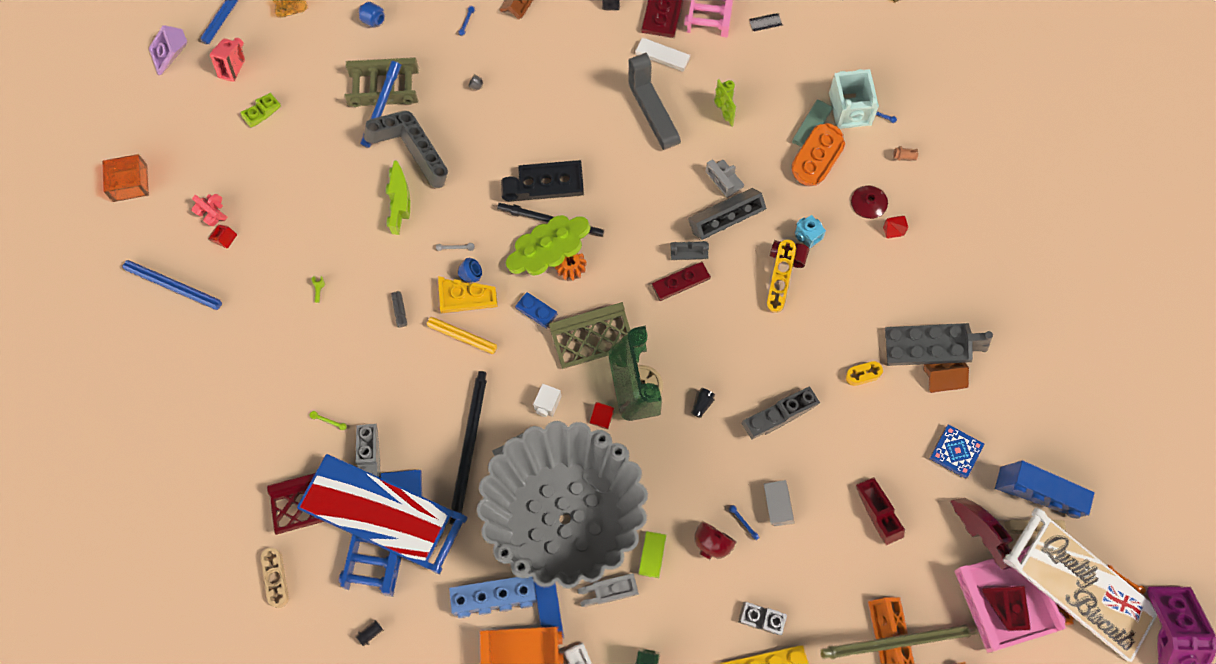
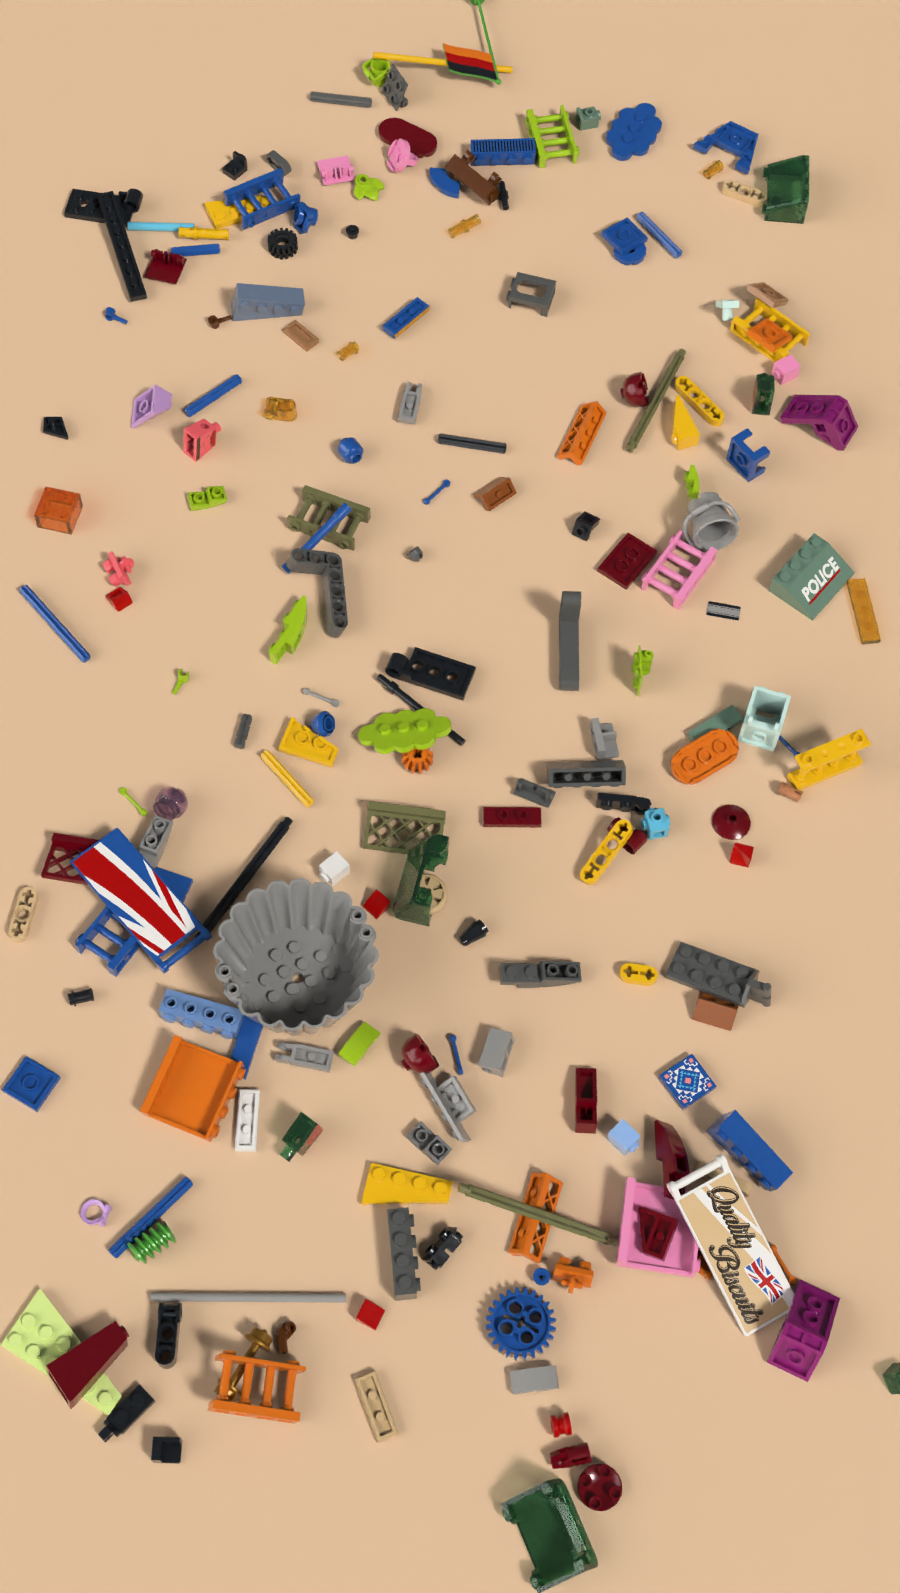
camera: 20 degrees right, 5 degrees down
blue plate [516,292,557,329] -> none
white tile [636,38,690,72] -> none
none -> black piece [43,417,69,440]
none -> piece [153,787,188,821]
none -> light grey bracket [420,1072,477,1142]
none -> black hinge [596,792,652,815]
none -> light blue brick [607,1119,641,1156]
none -> yellow fence [787,729,871,790]

